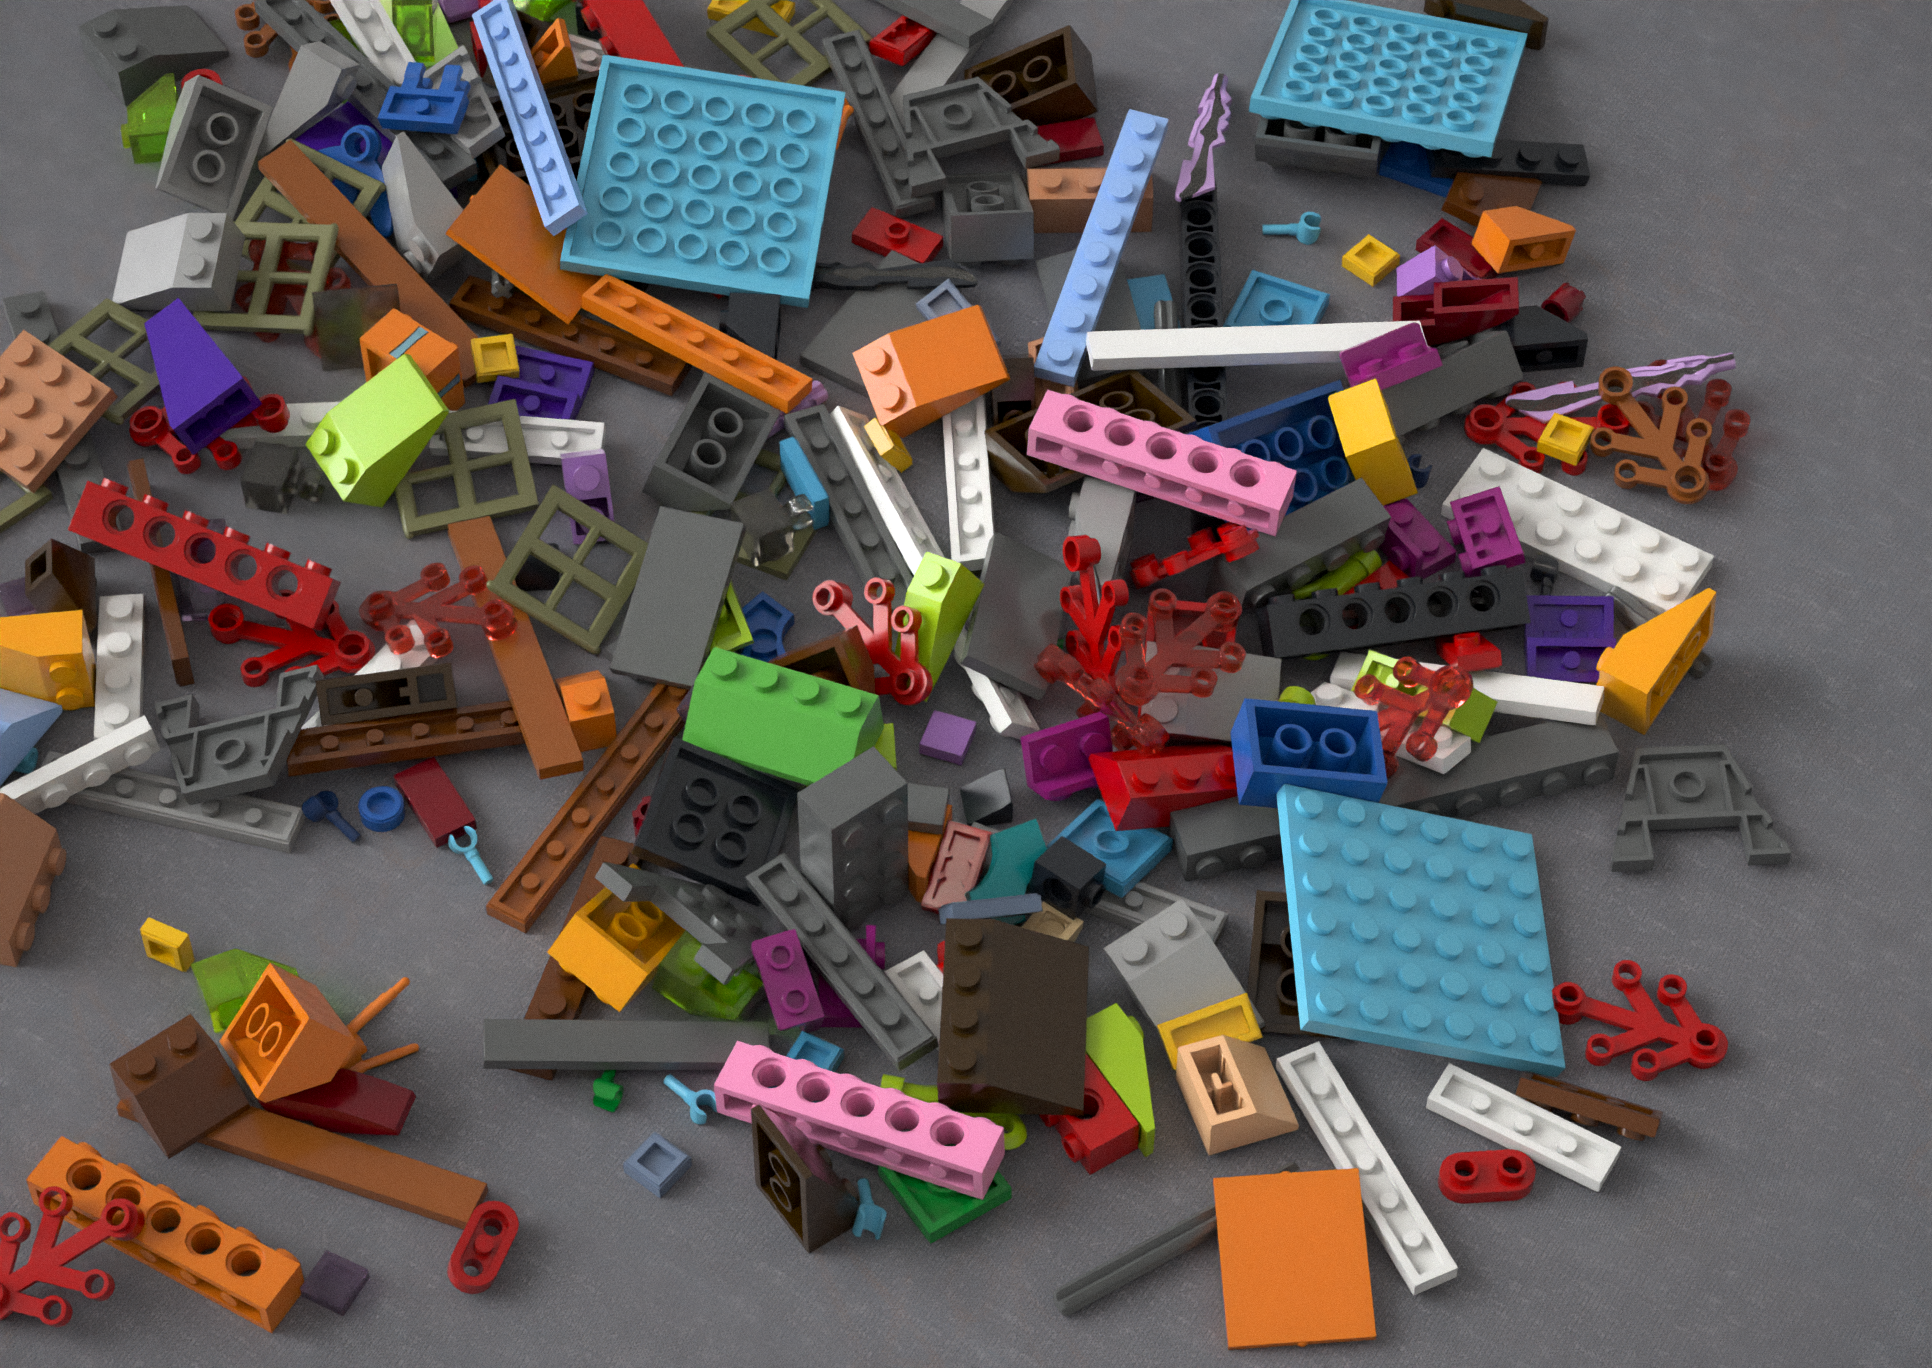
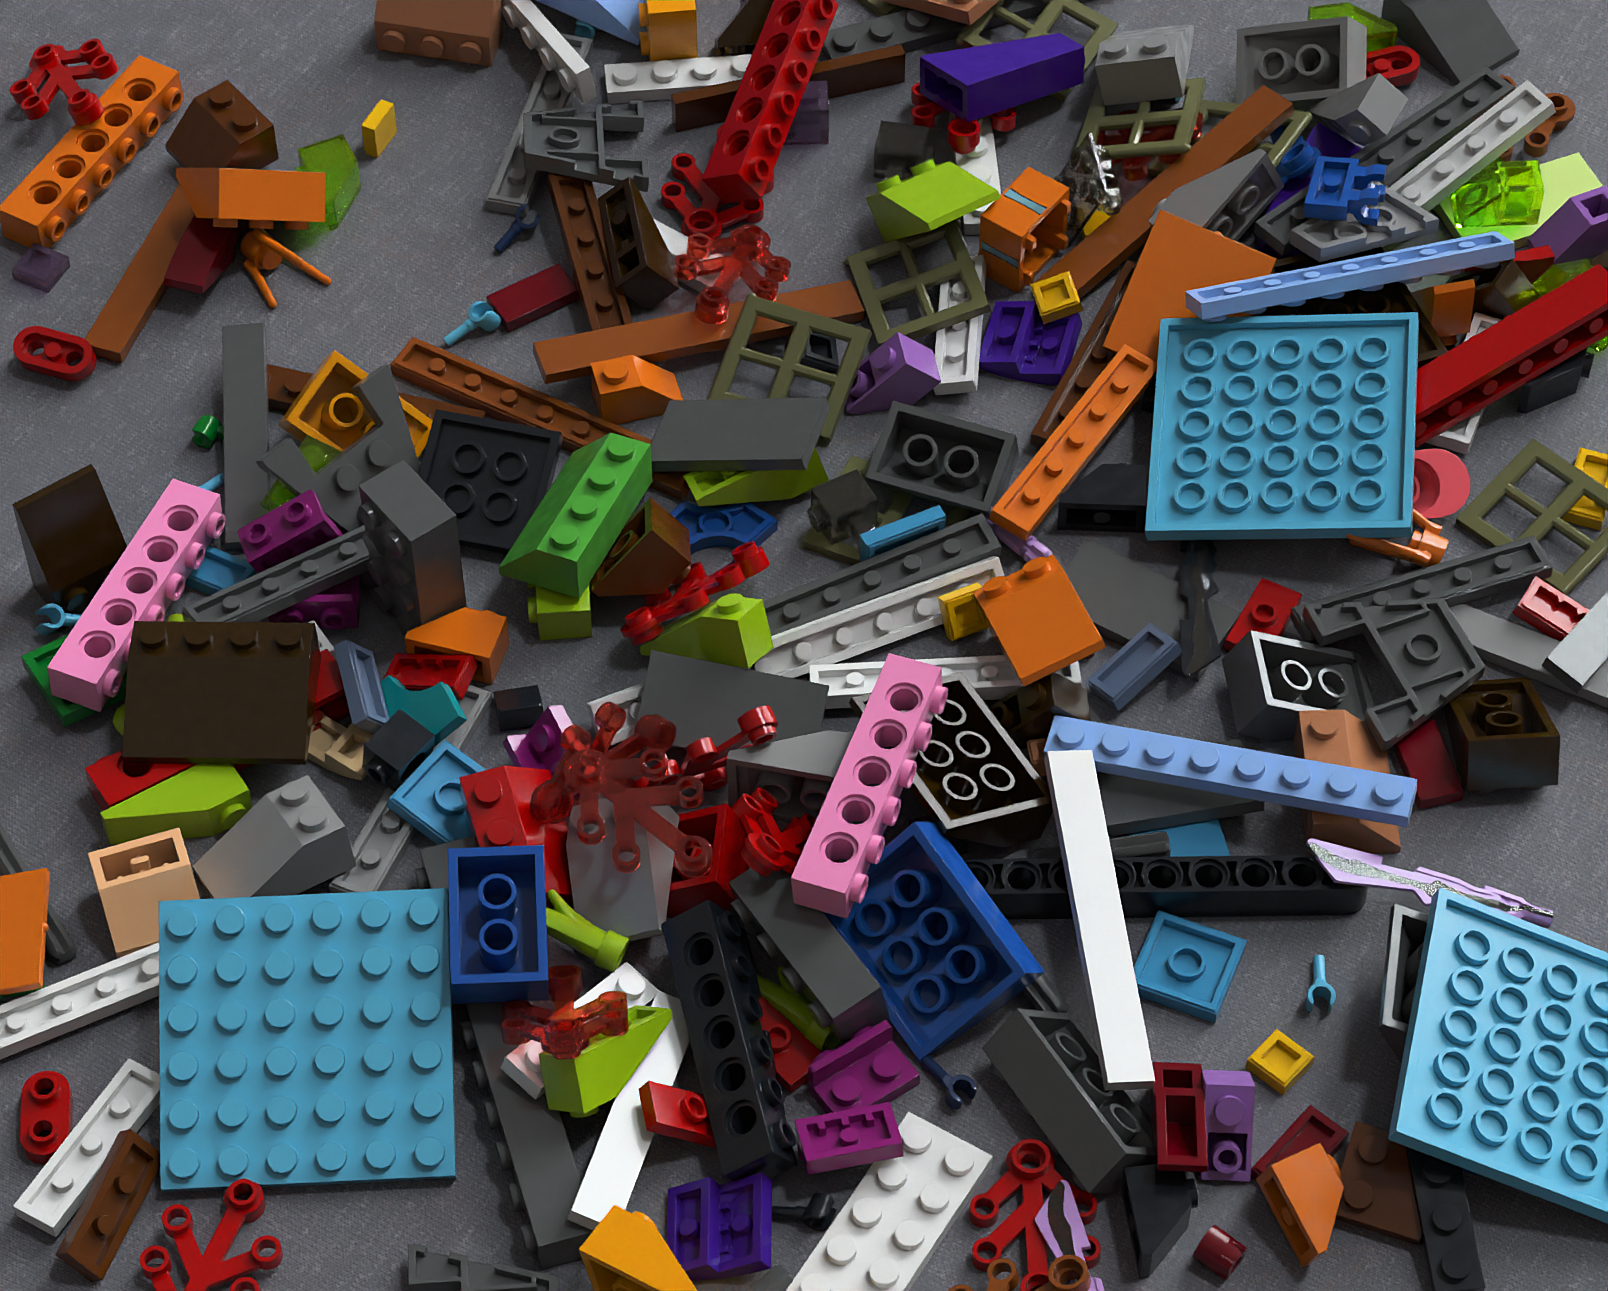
camera: 90 degrees right, 0 degrees up
blue tile [358,786,405,832] -> none
sand blue tile [623,1132,692,1198] -> none
dark grey tile [908,783,949,835] -> none
medium lavender tile [919,710,976,765] -> none
yellow tile [1156,993,1263,1070] -> none
yellow panel [1328,378,1418,506] -> none
magenta bracket [1339,322,1443,390] -> none
yellow tile [1536,412,1594,466] -> none

